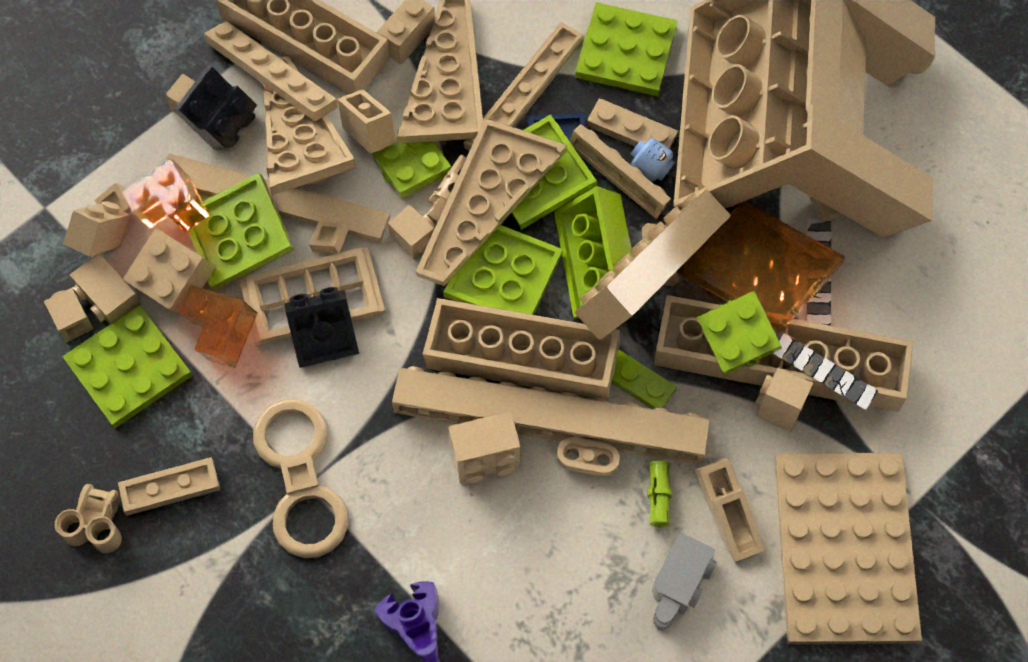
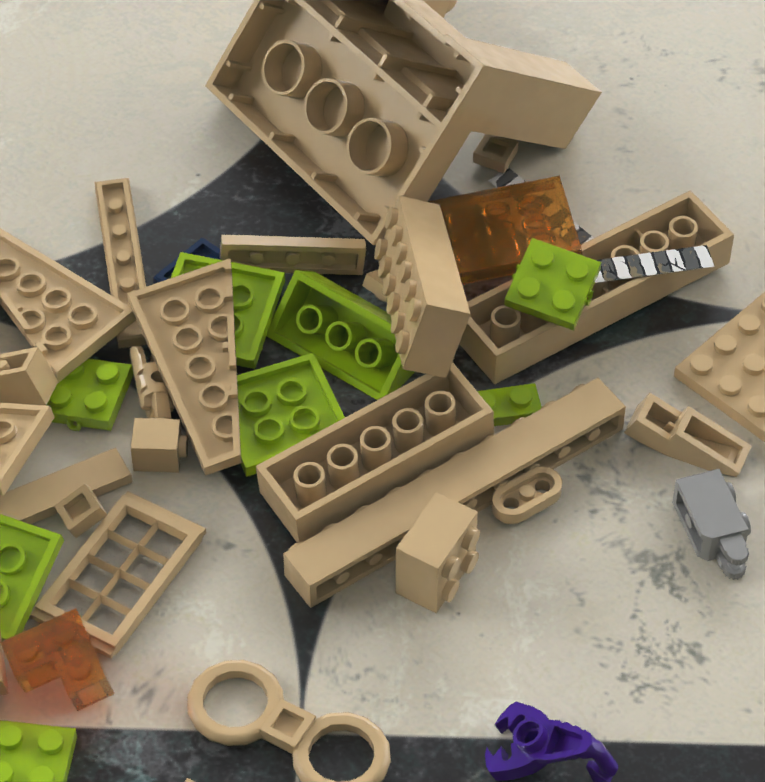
camera: 45 degrees left, 15 degrees down
black plate [284,287,359,368] -> none
lime plate [575,2,678,96] -> none
tan plate [587,98,678,149] -> none
light blue head [630,138,675,182] -> none
lime pin [647,460,672,528] -> none
tan brick [755,367,813,431] -> none

